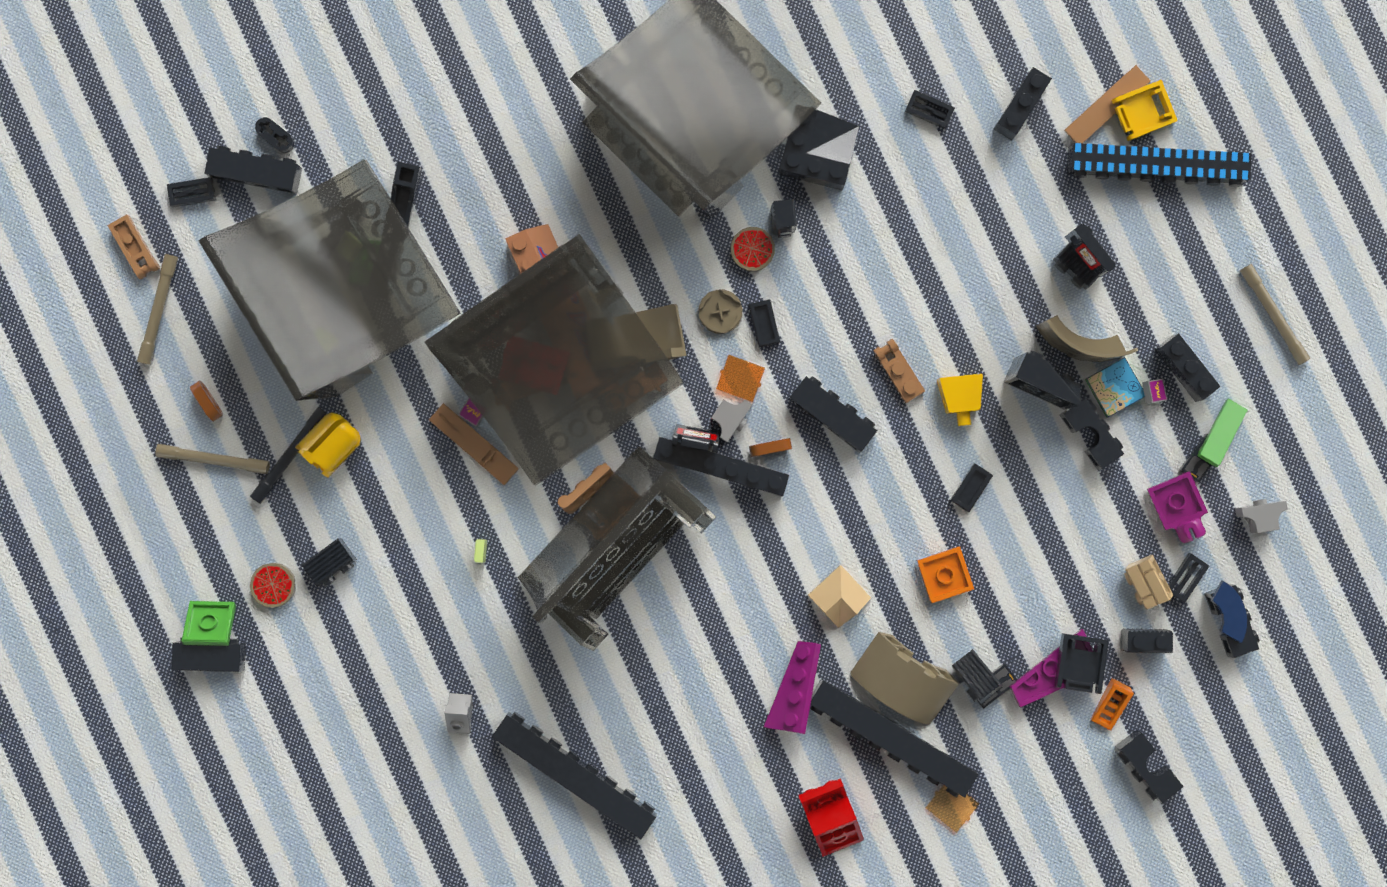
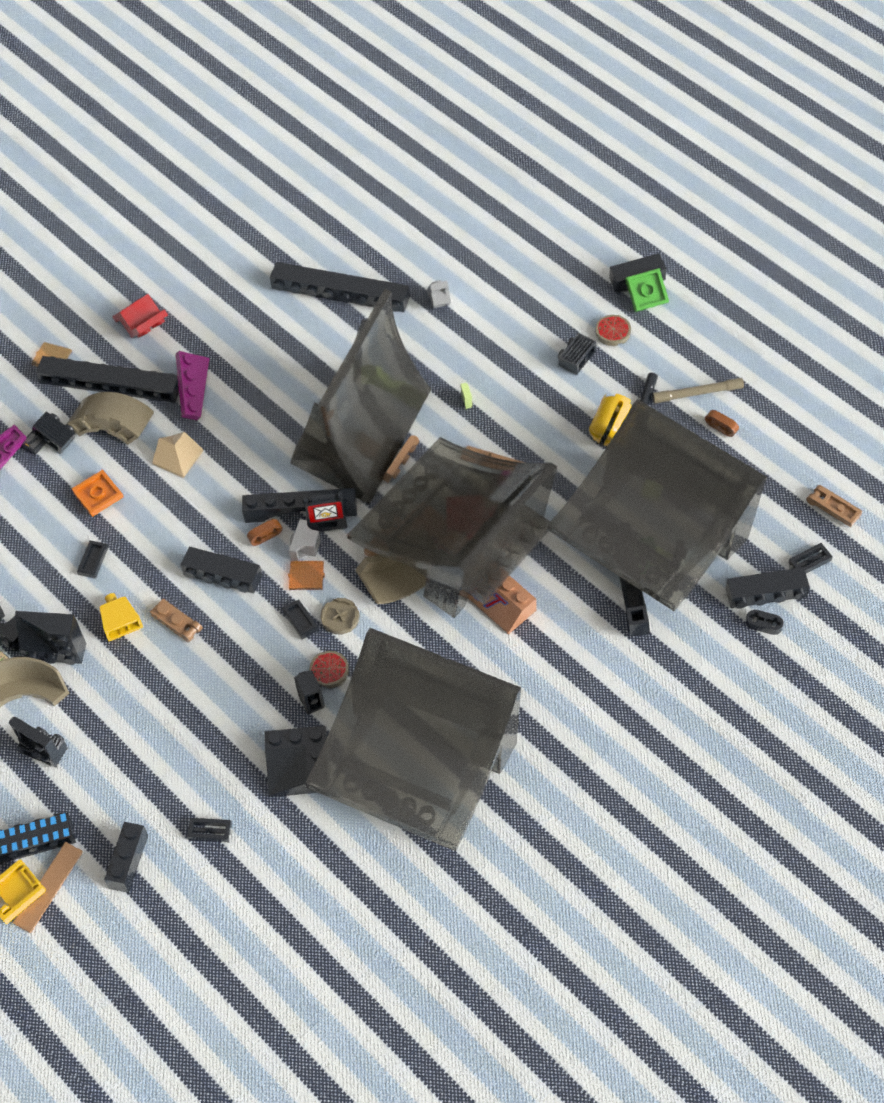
camera: 165 degrees right, 30 degrees down
dark tan piece [137,254,178,365] -> none

